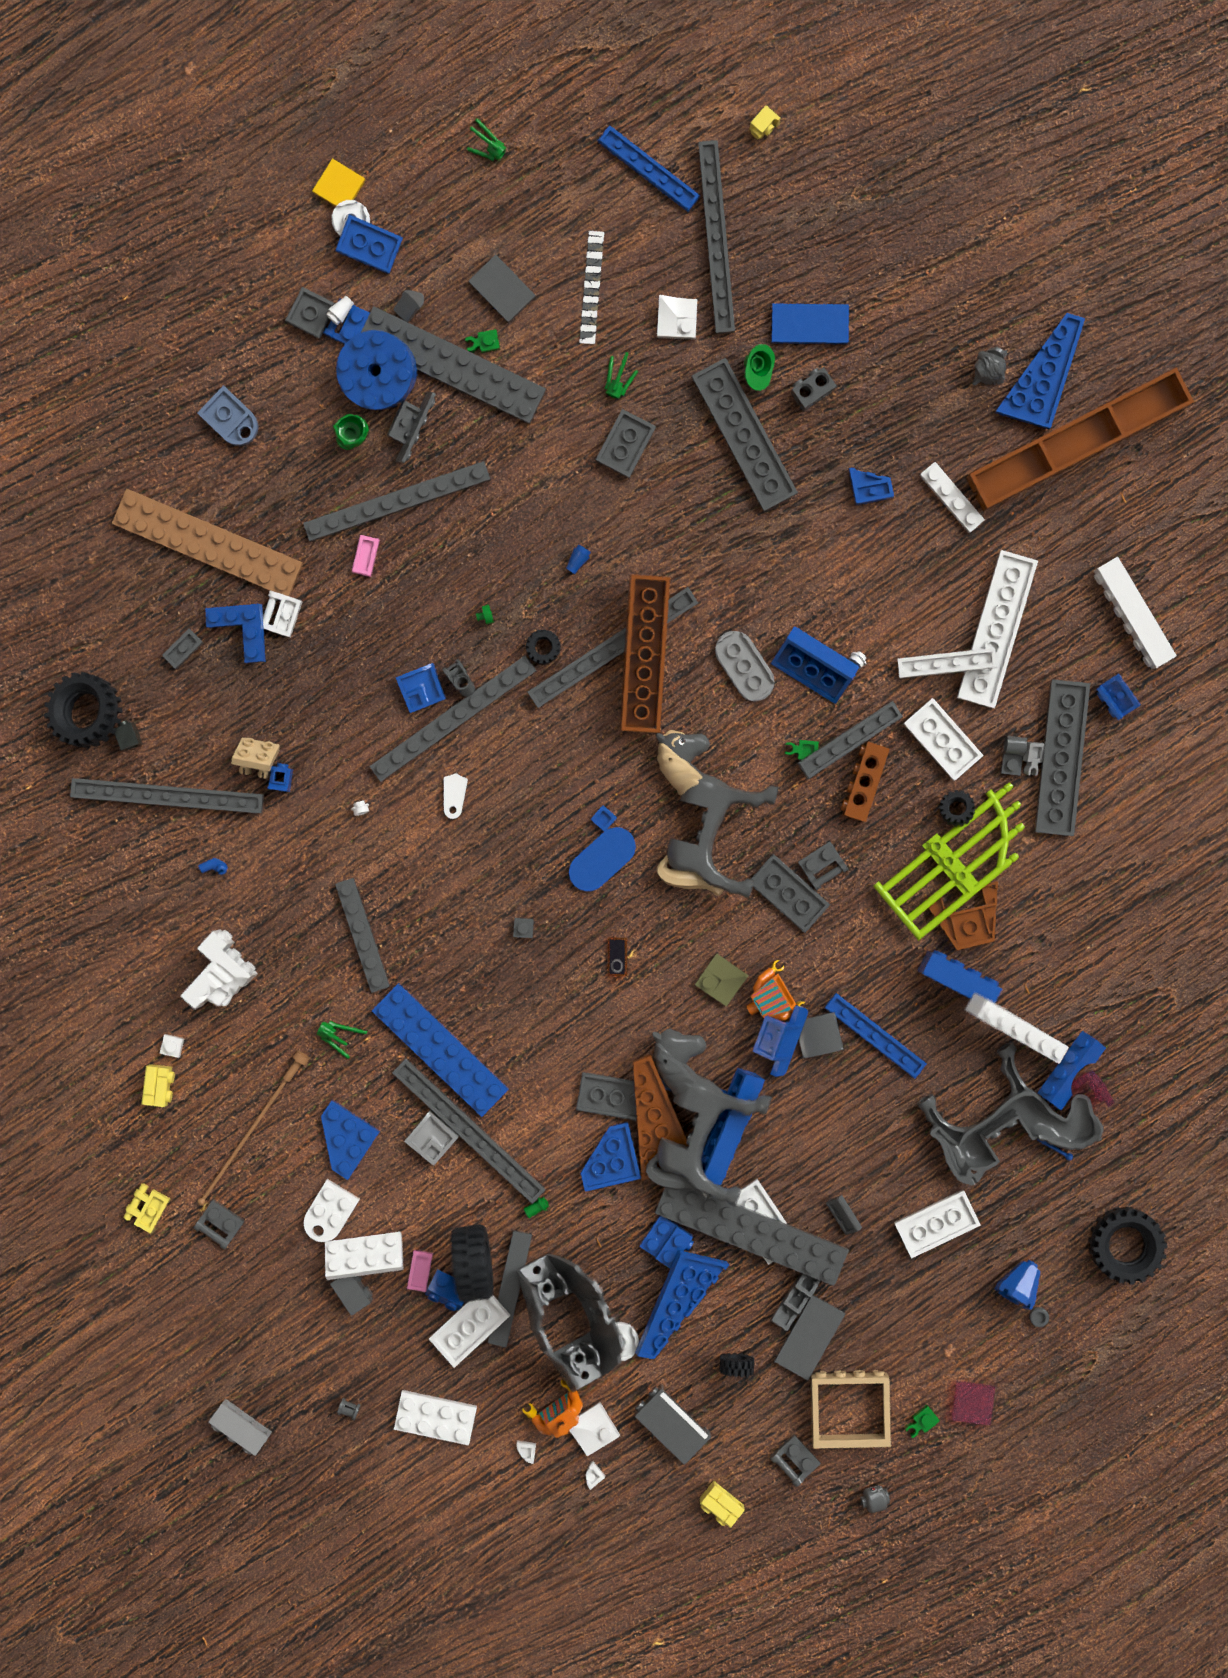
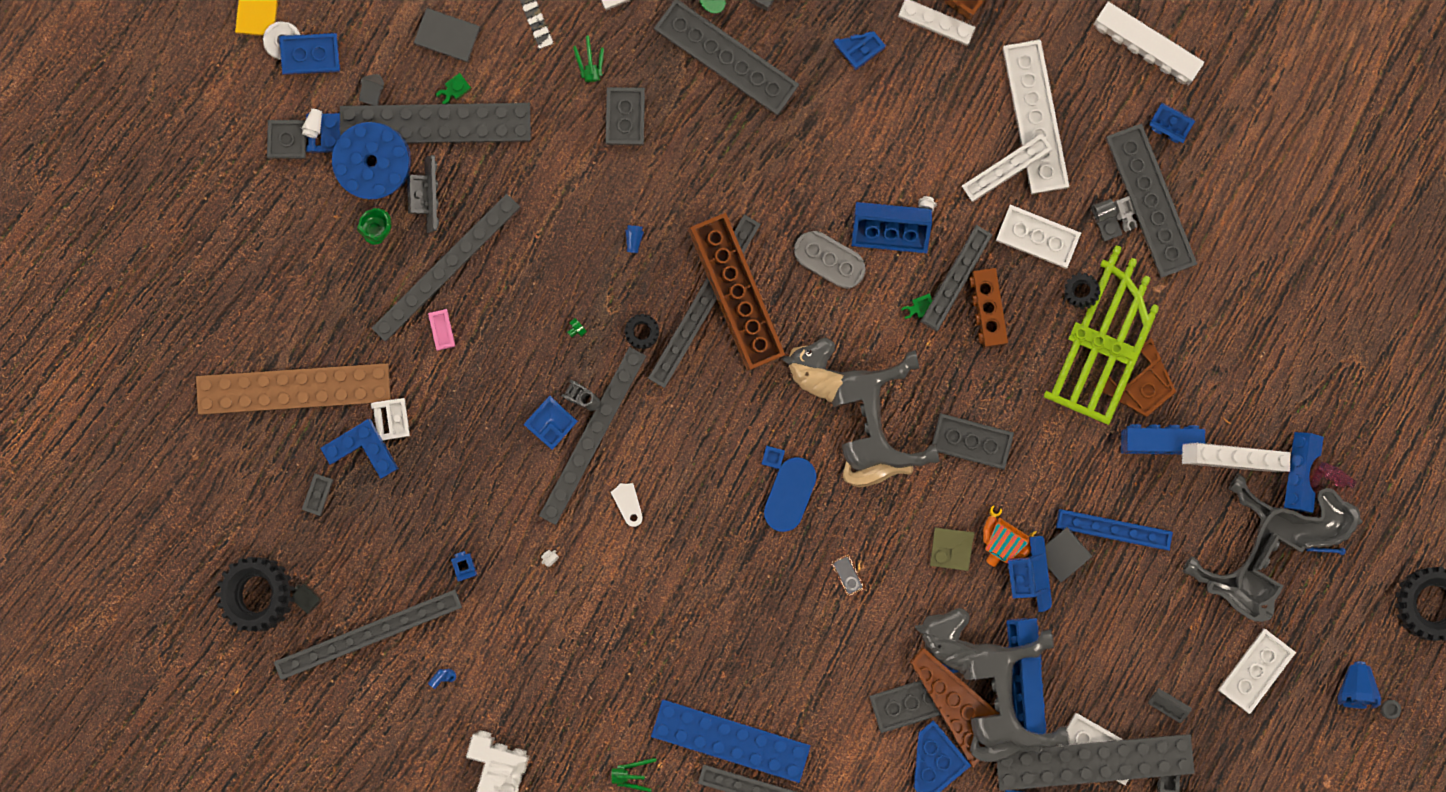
camera: 35 degrees left, 5 degrees down
sand blue plate [198,385,258,446] -> none
tan plate [232,737,280,779] -> none
dark grey plate [335,878,390,993] -> none
dark grey plate [513,918,534,938] -> none
dark grey plate [798,841,849,891] -> none

